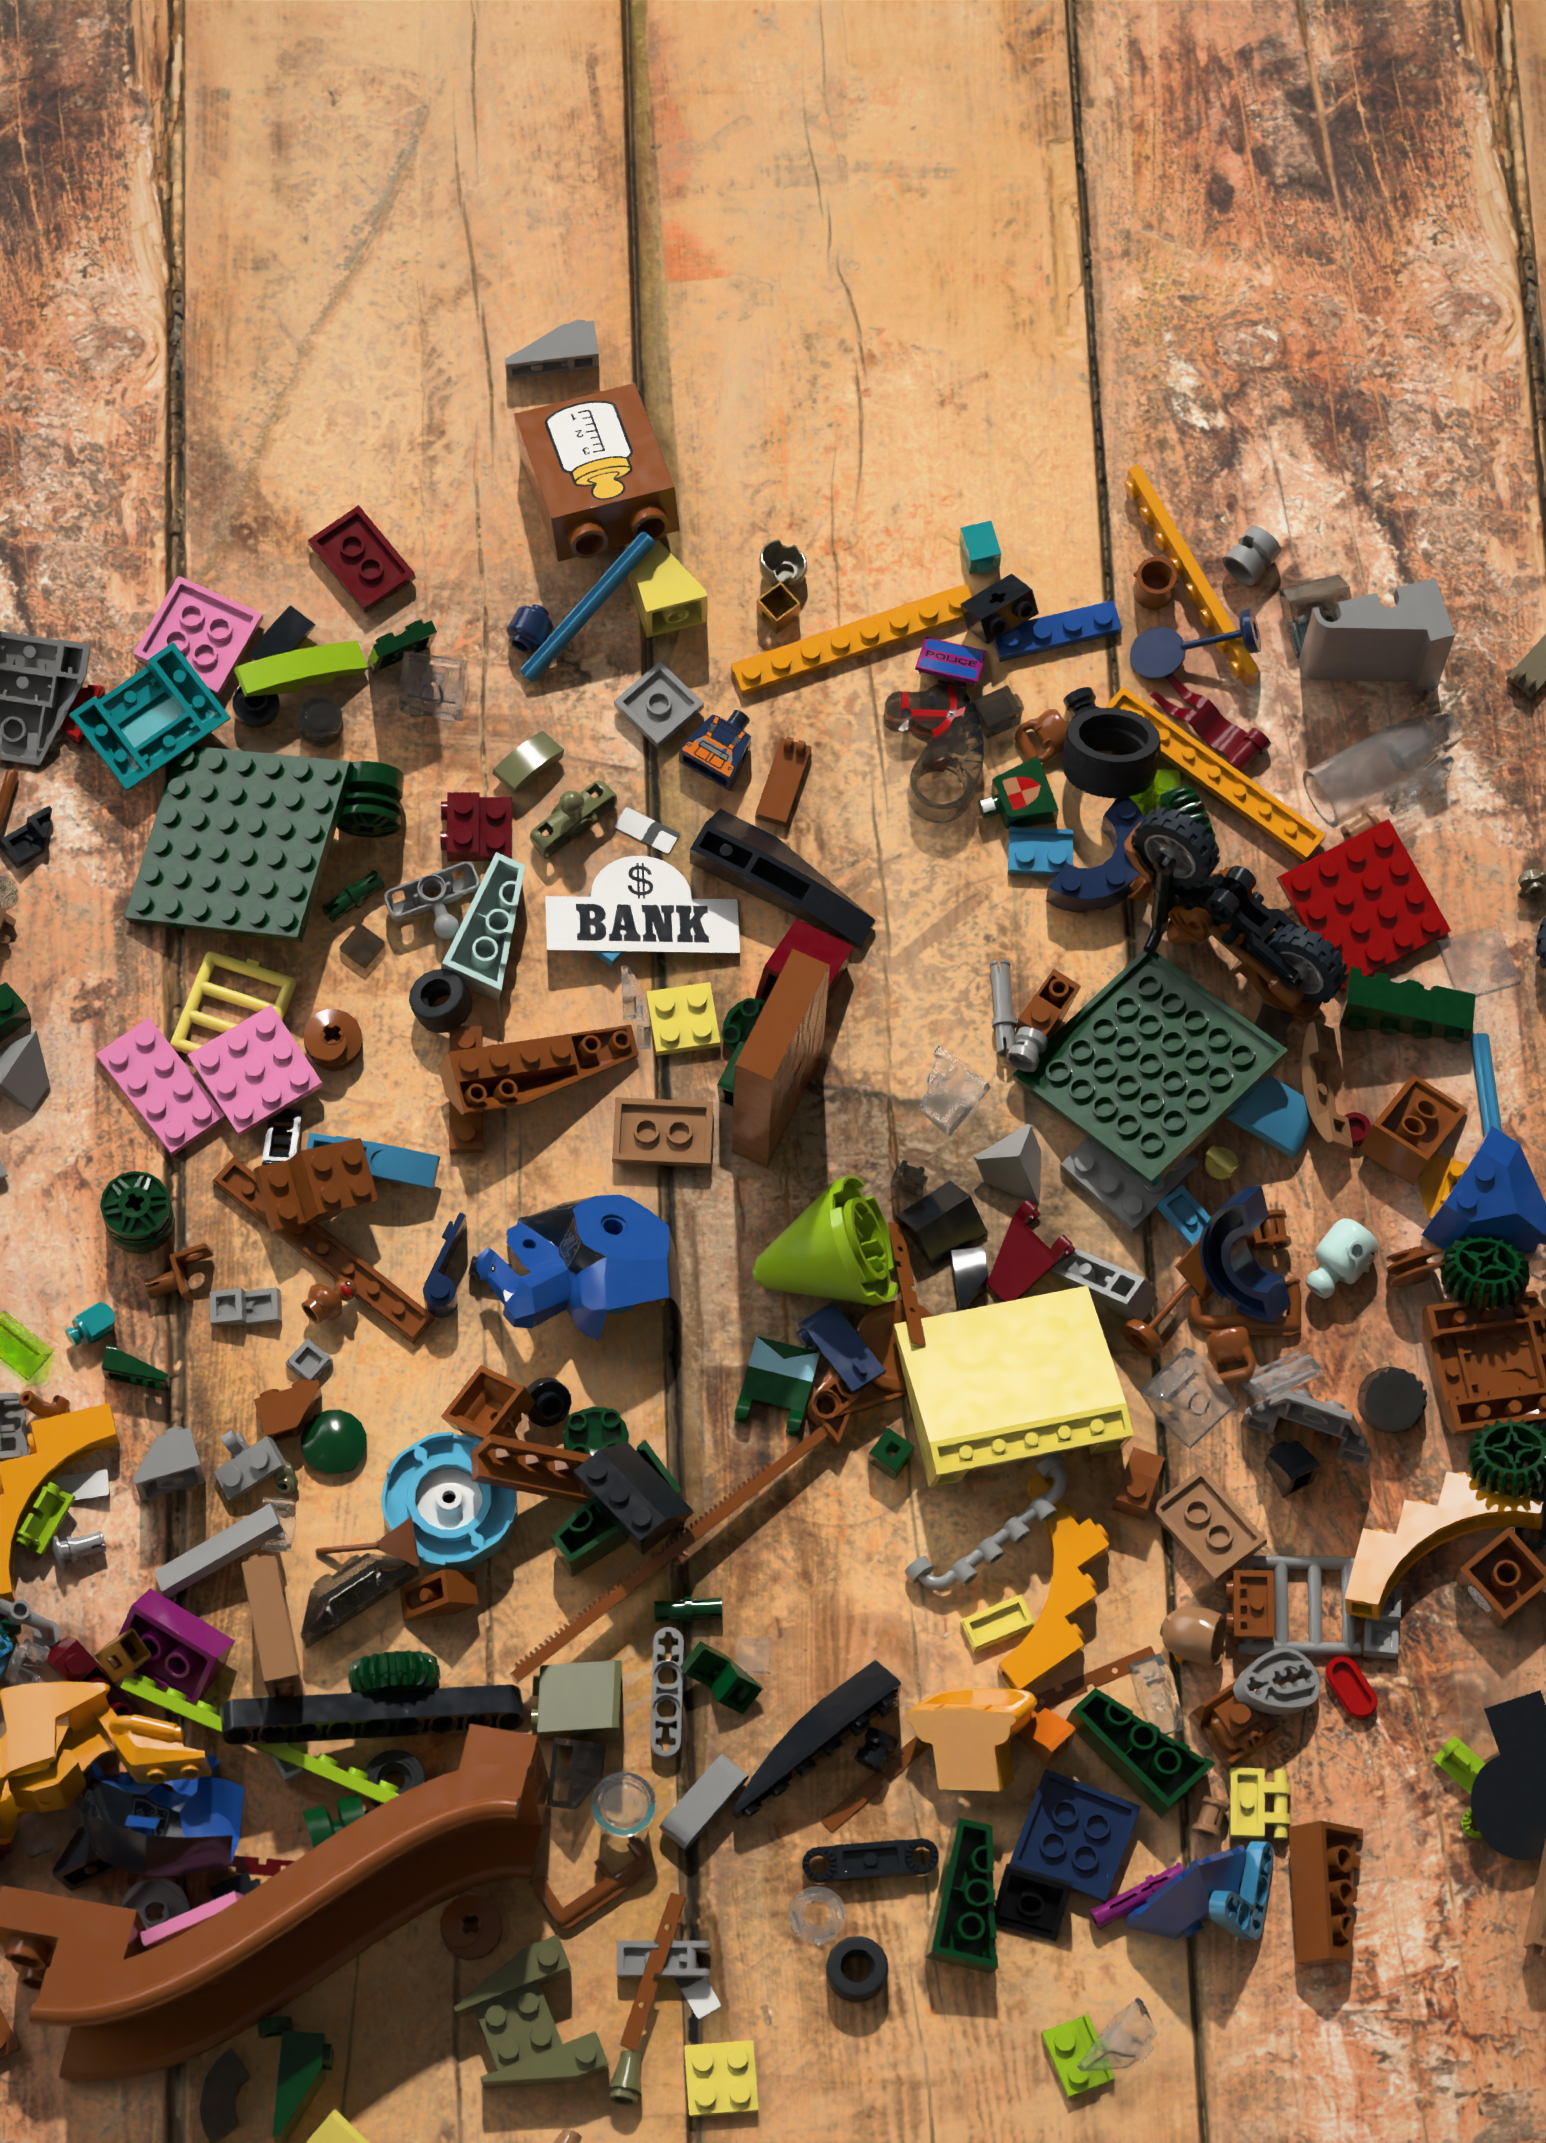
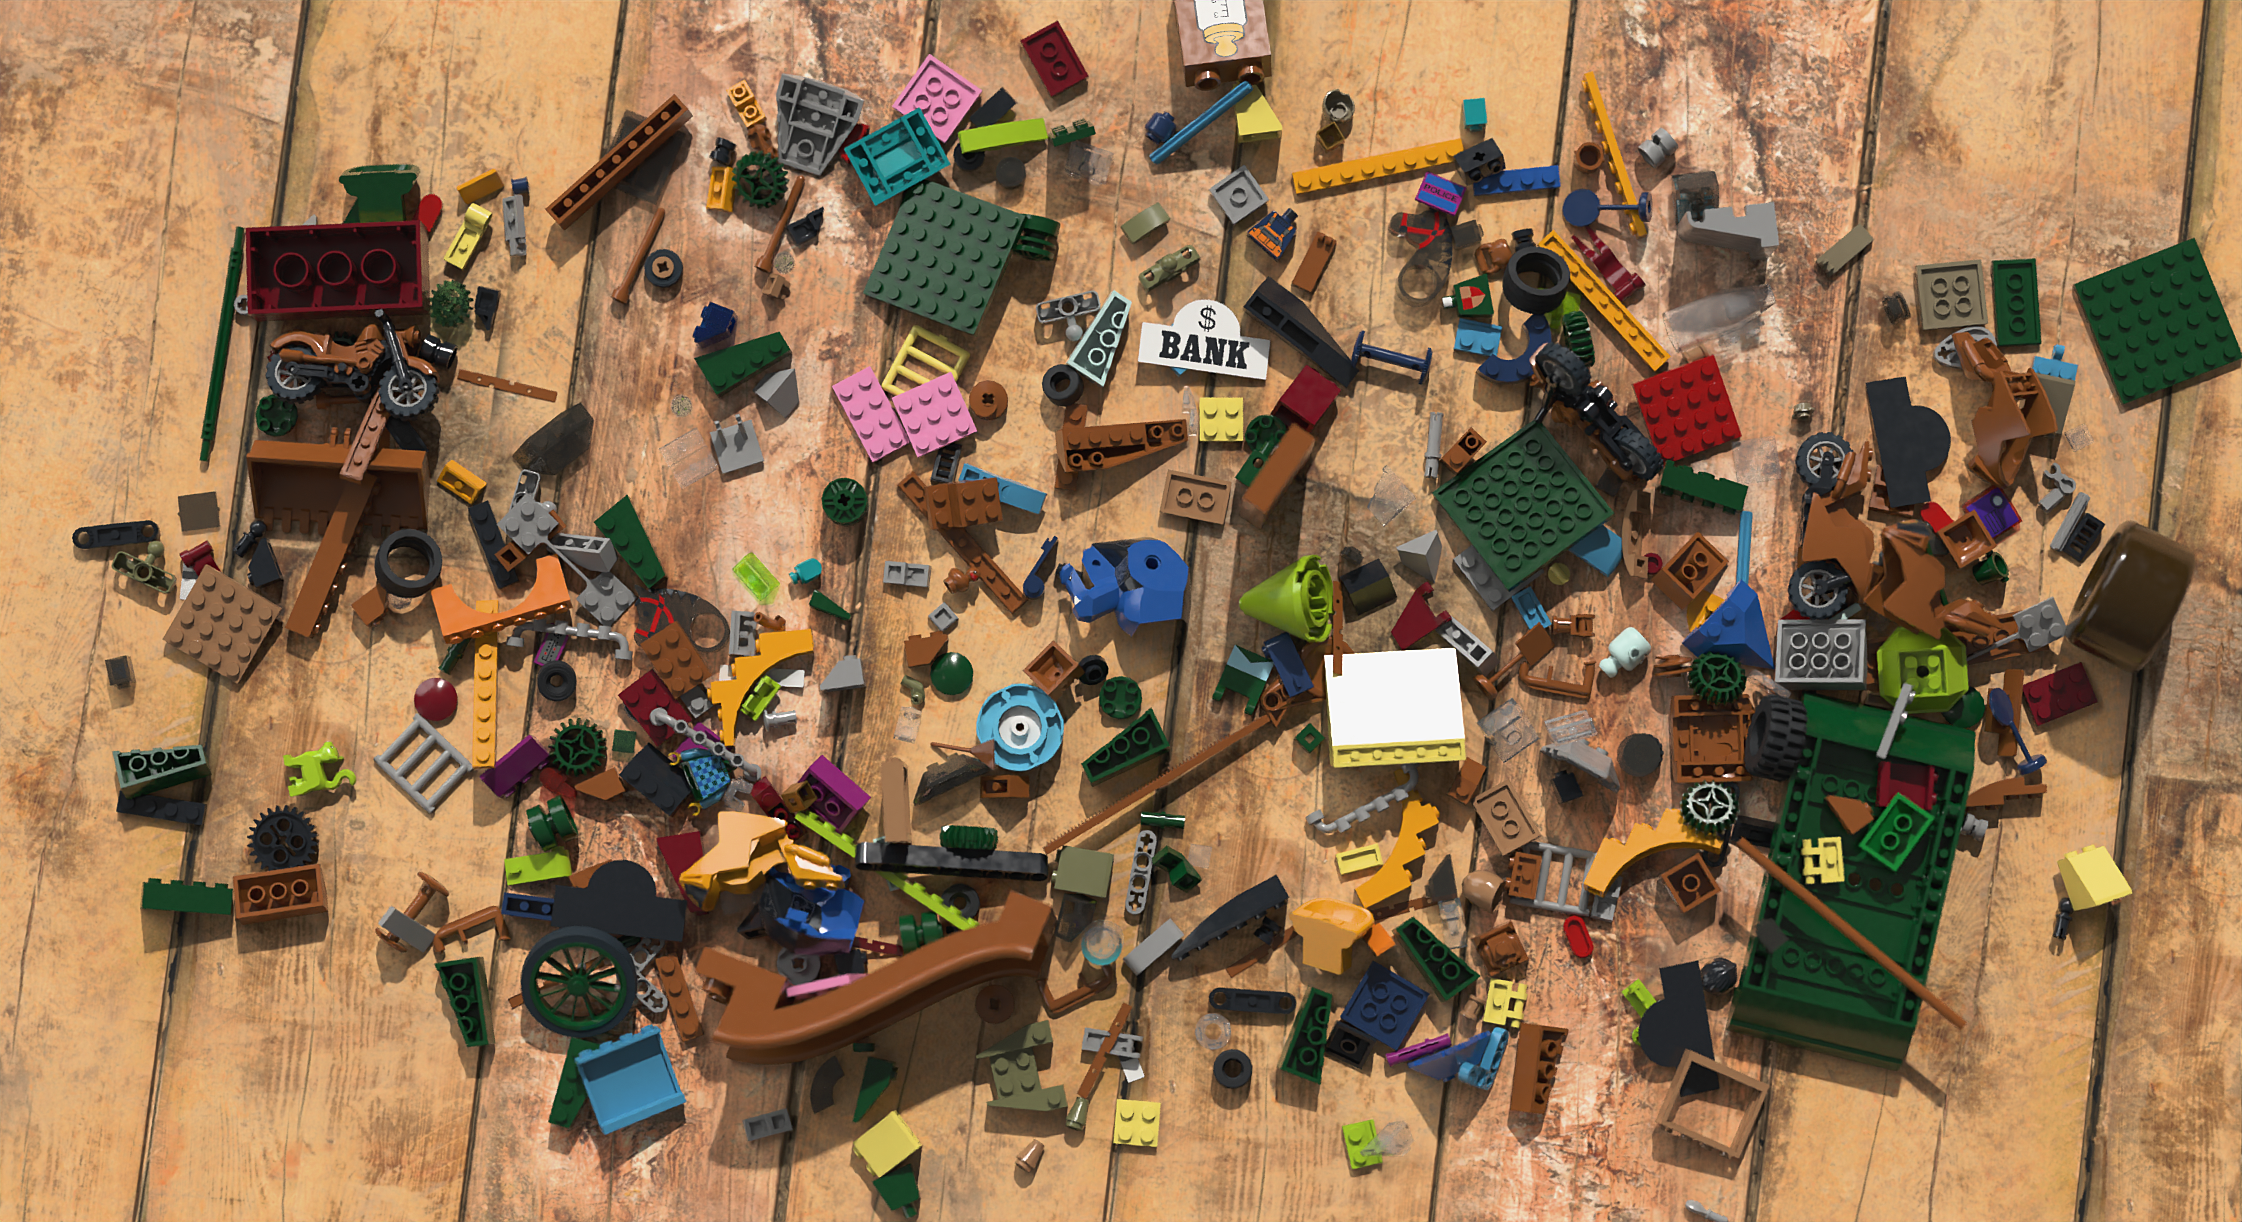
camera: 15 degrees right, 15 degrees up
dark orange bracket [144,1243,214,1303] -> none
light grey tile [154,1503,284,1599] -> none
light grey plate [213,1430,287,1501] -> none
dark green pin [321,869,385,923] -> none
clear smoke tile [339,923,385,969] -> none
dark red plate [440,792,512,862] -> none
dark orange fence [471,1434,592,1504] -> none
black slope [573,1441,694,1556] -> none
white sticker [615,807,680,854] -> none
black slope [951,1247,989,1311] -> none
light grey wheel [1006,1027,1048,1072] -> none
dark blue brick [1199,1186,1291,1323] -> none
dark orange piece [1206,1327,1256,1386] -> none
light grey piece [1233,1648,1320,1715] -> none
none -> dark blue hose [1351,330,1433,385]
none -> clear smoke slope [1424,854,1458,902]

